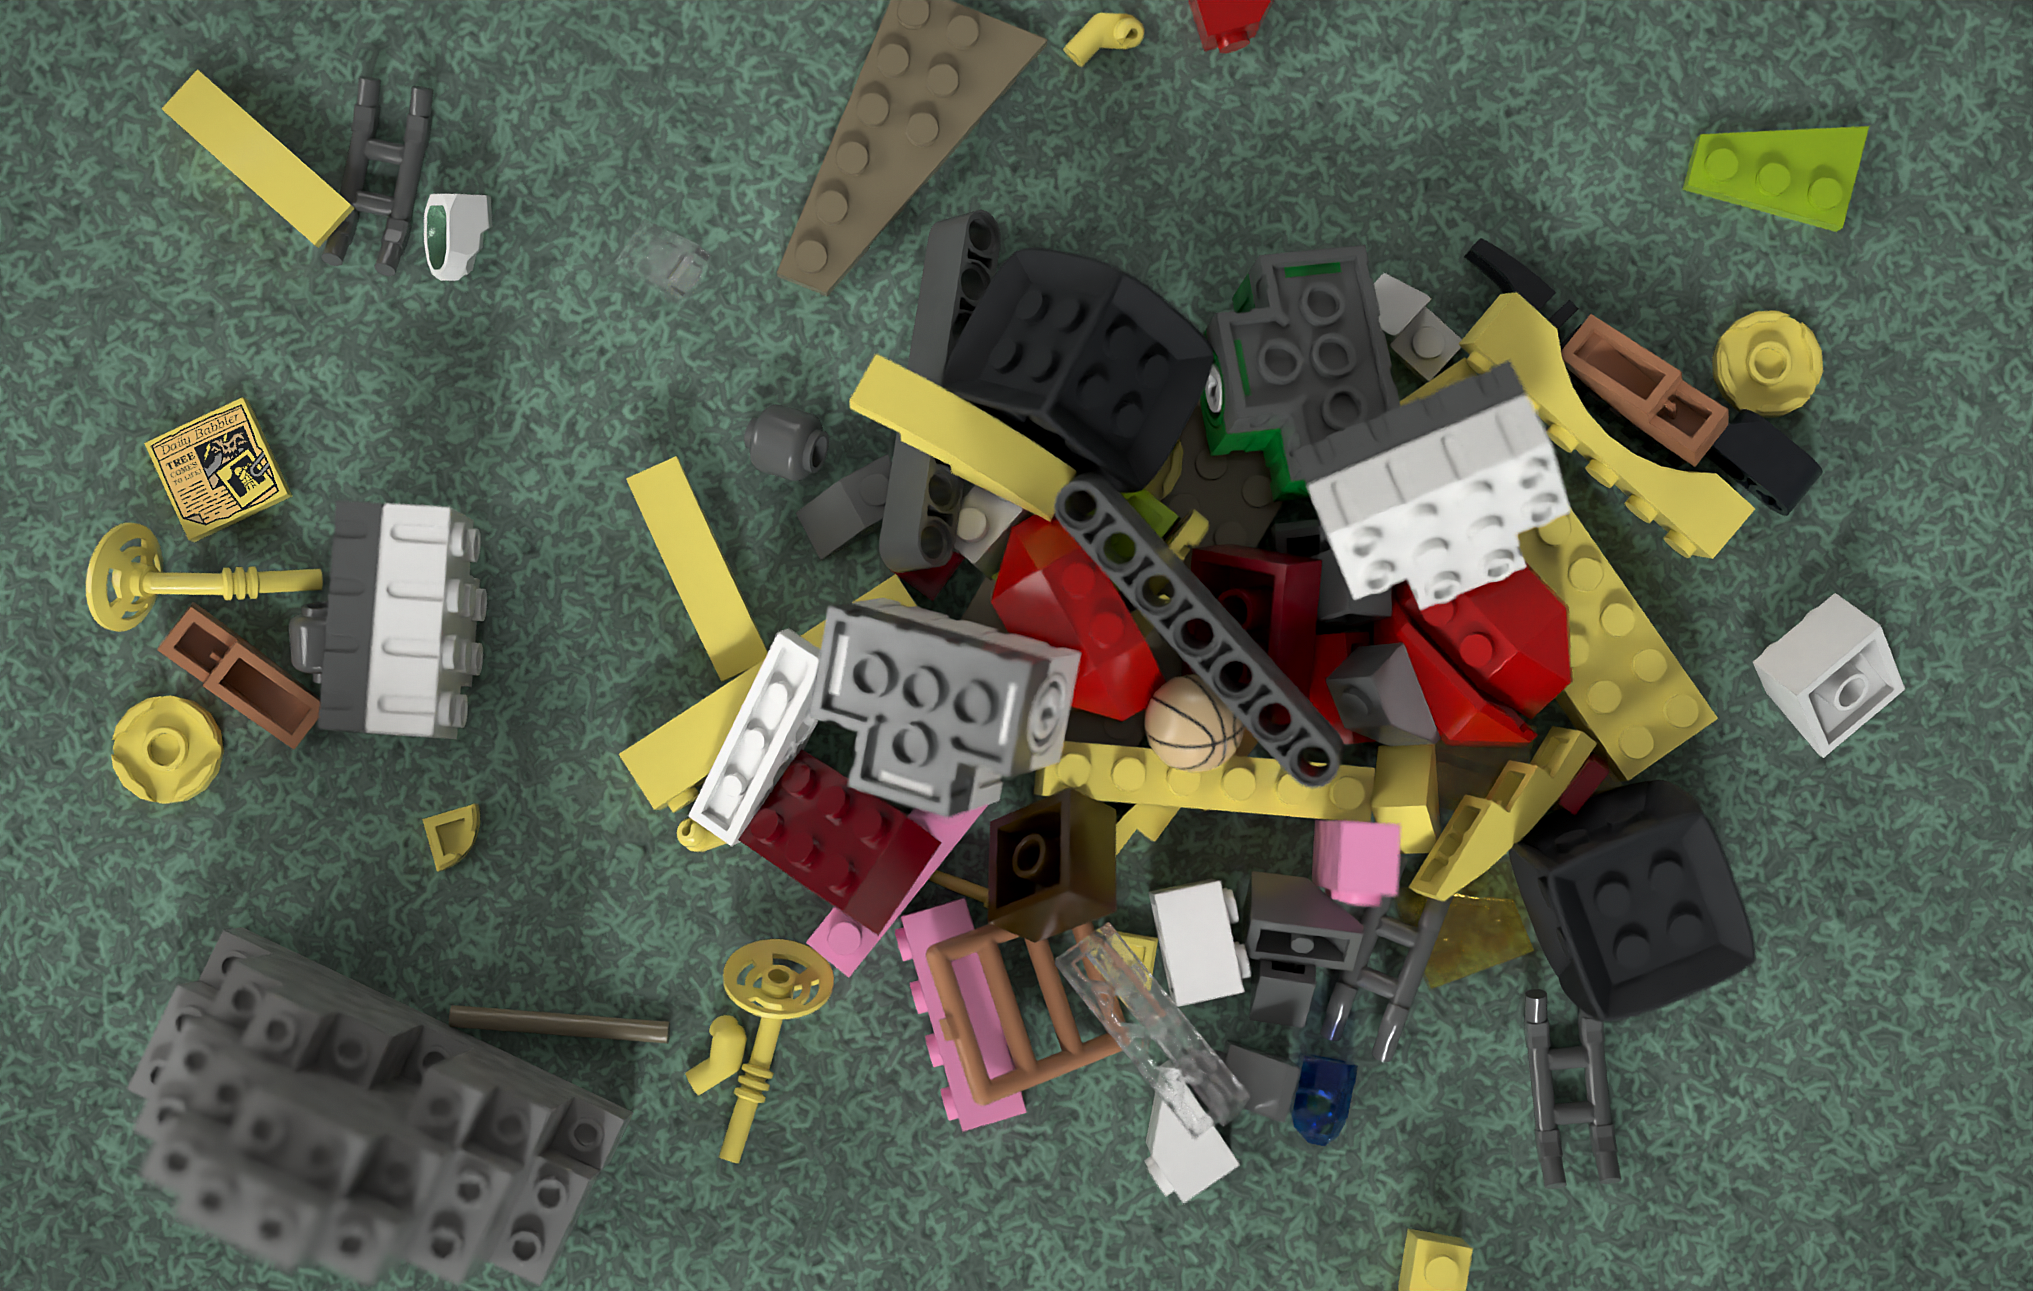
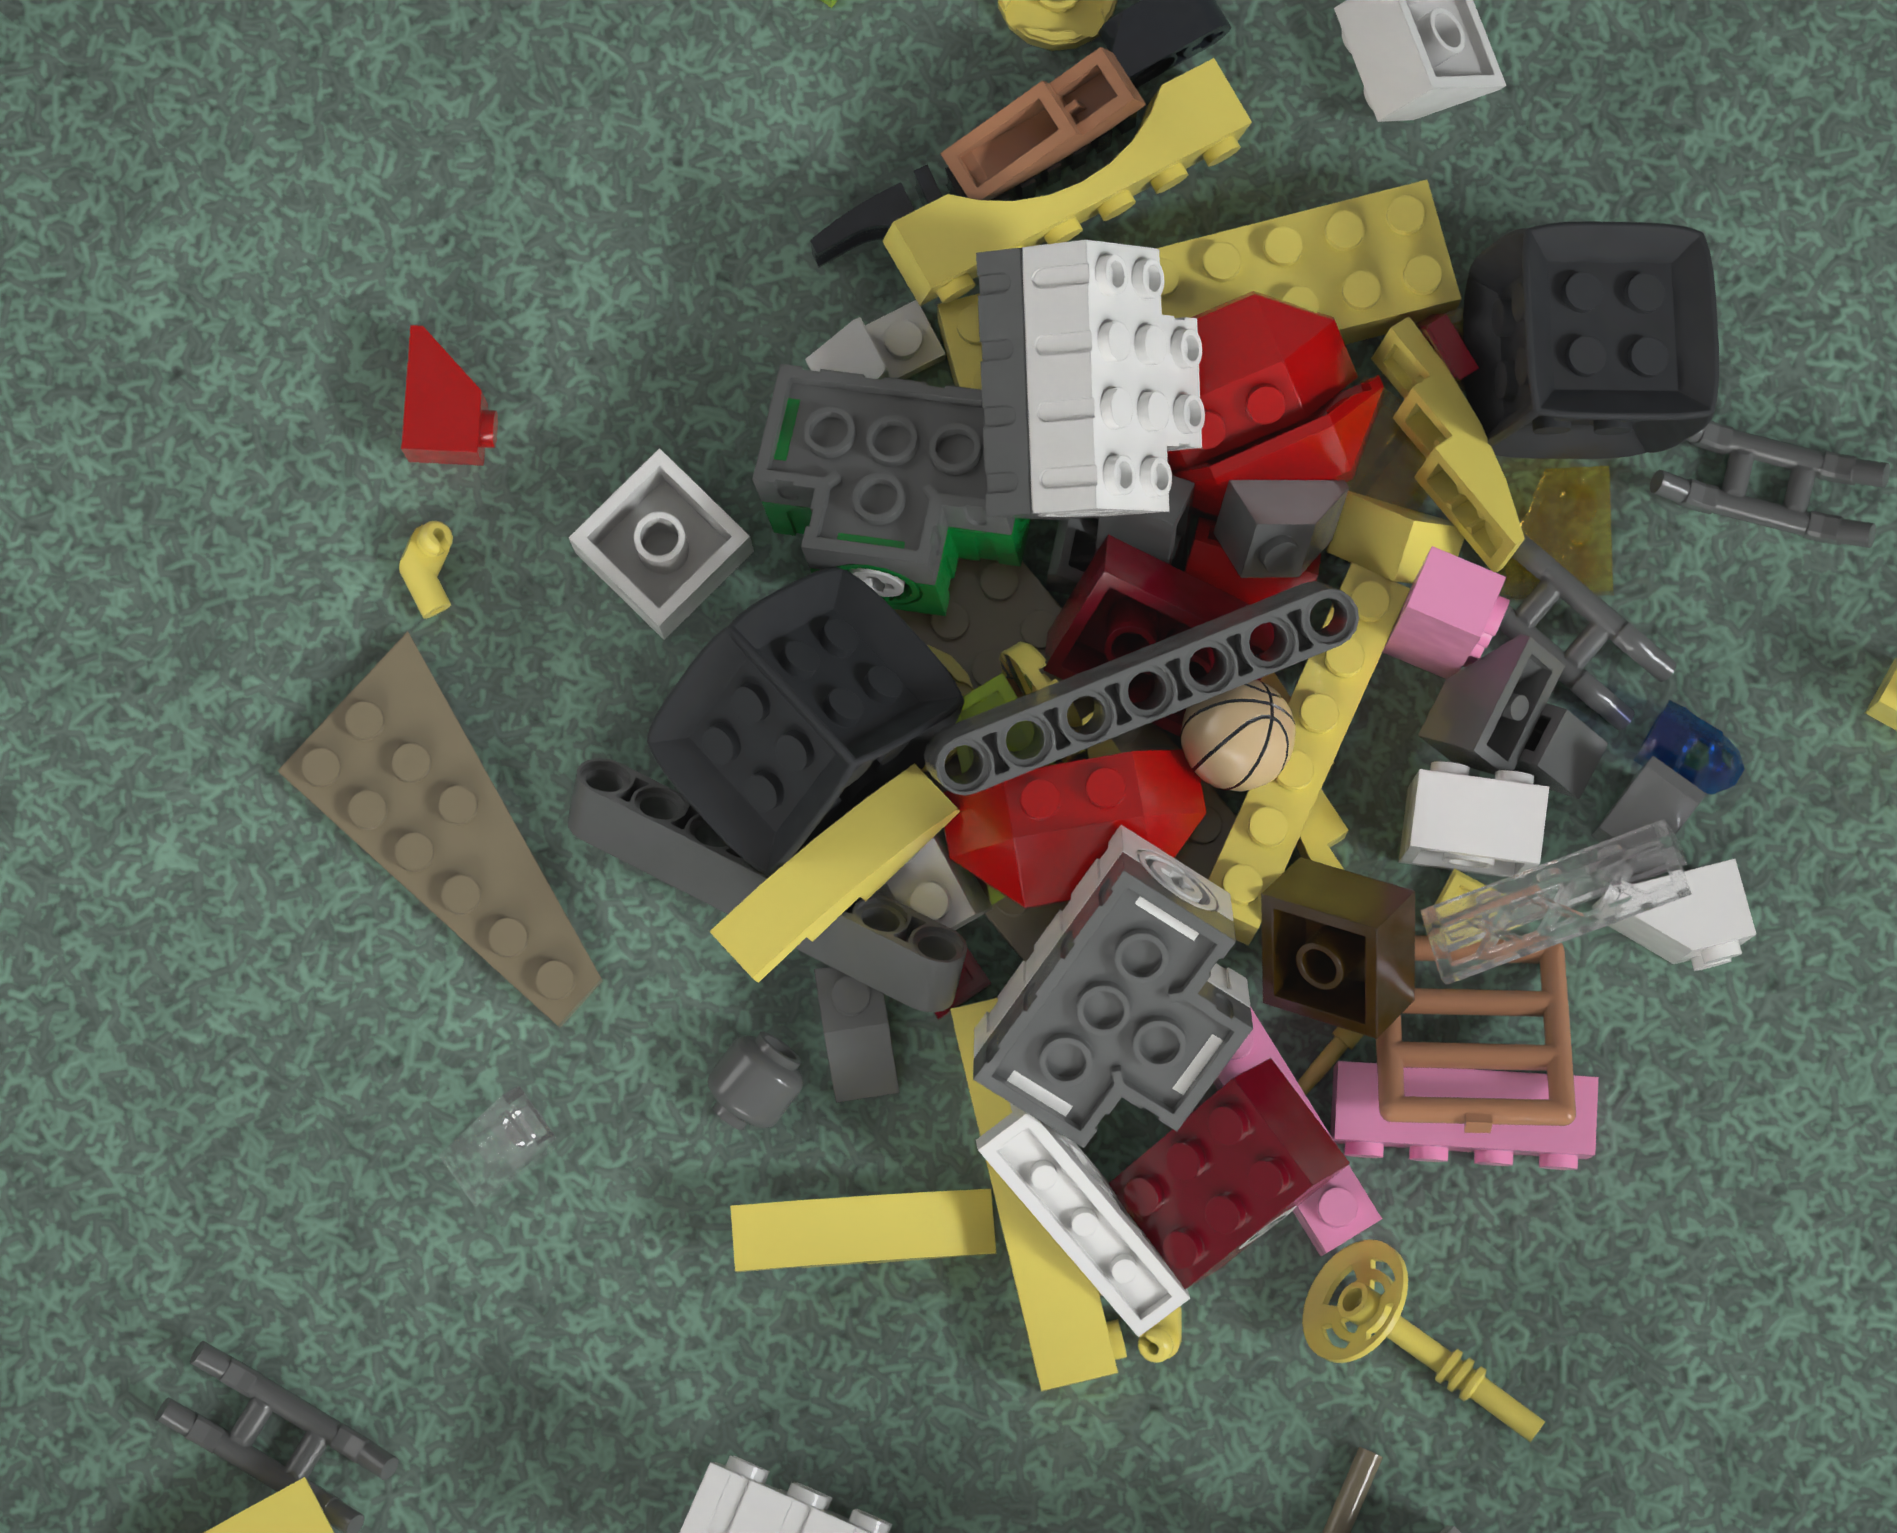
camera: 65 degrees left, 5 degrees down
white rock [424,194,492,281] -> none
light yellow arm [685,1015,747,1095] -> none
none -> white brick [569,448,754,640]

